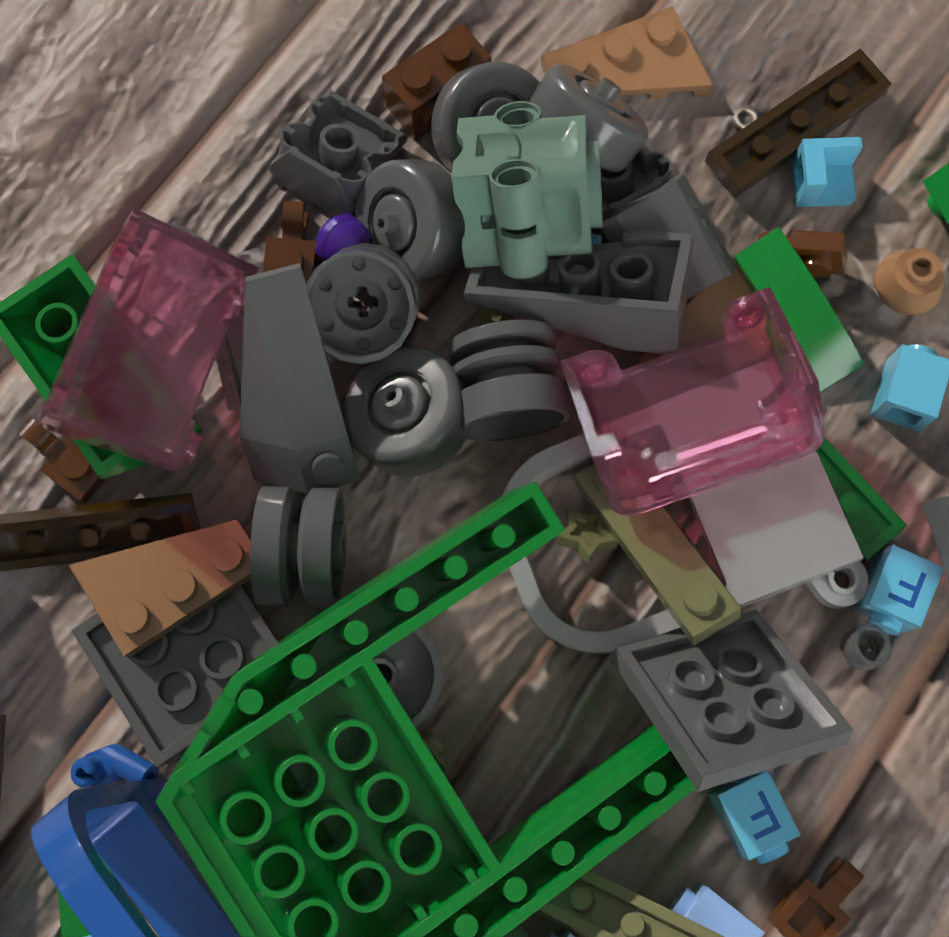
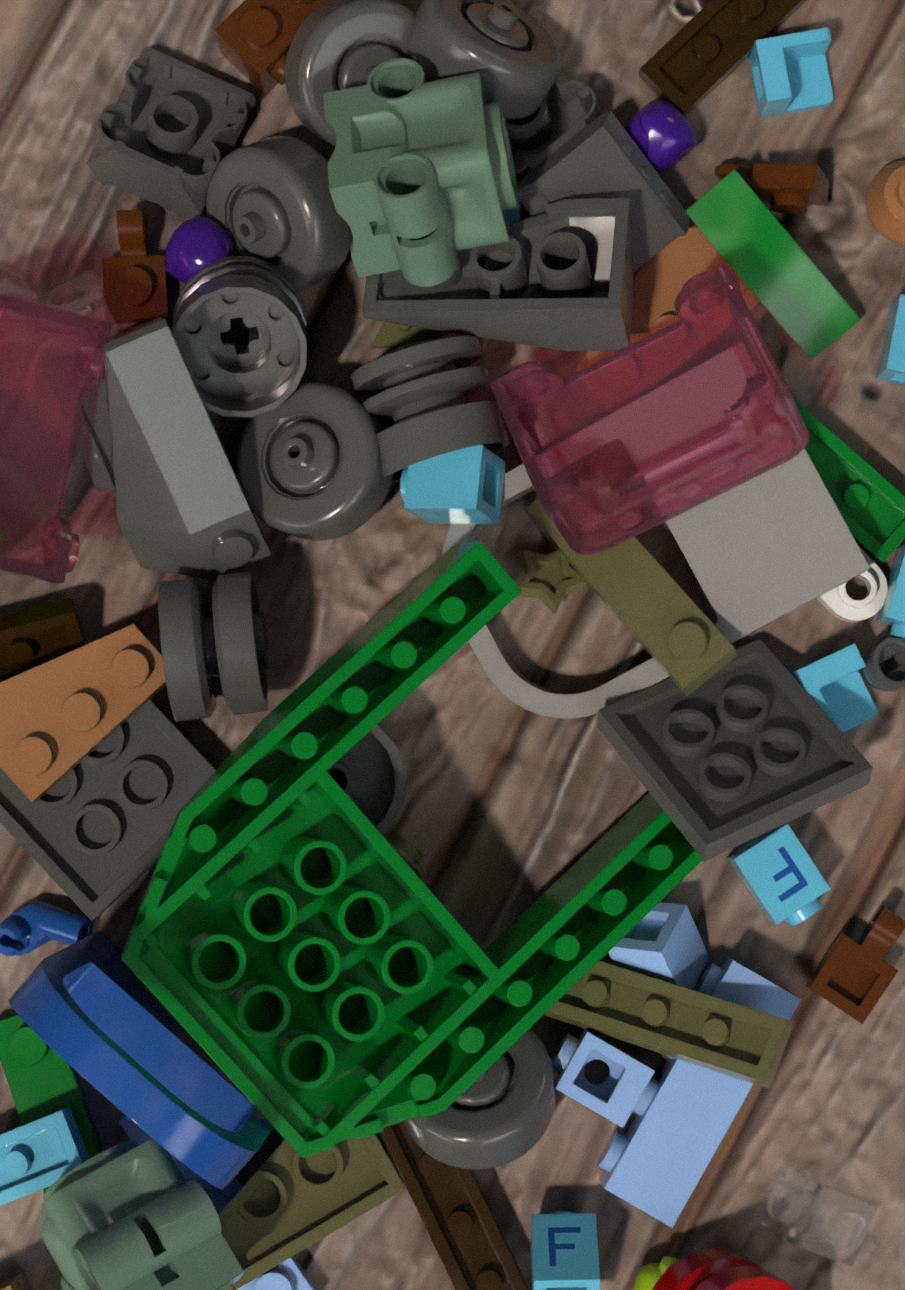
camera: 10 degrees left, 10 degrees up
none -> medium azure brick [400,445,506,524]
none -> light blue panel [608,902,708,990]
none -> dark purple piece [624,100,697,172]
none -> medium azure panel [791,643,878,733]

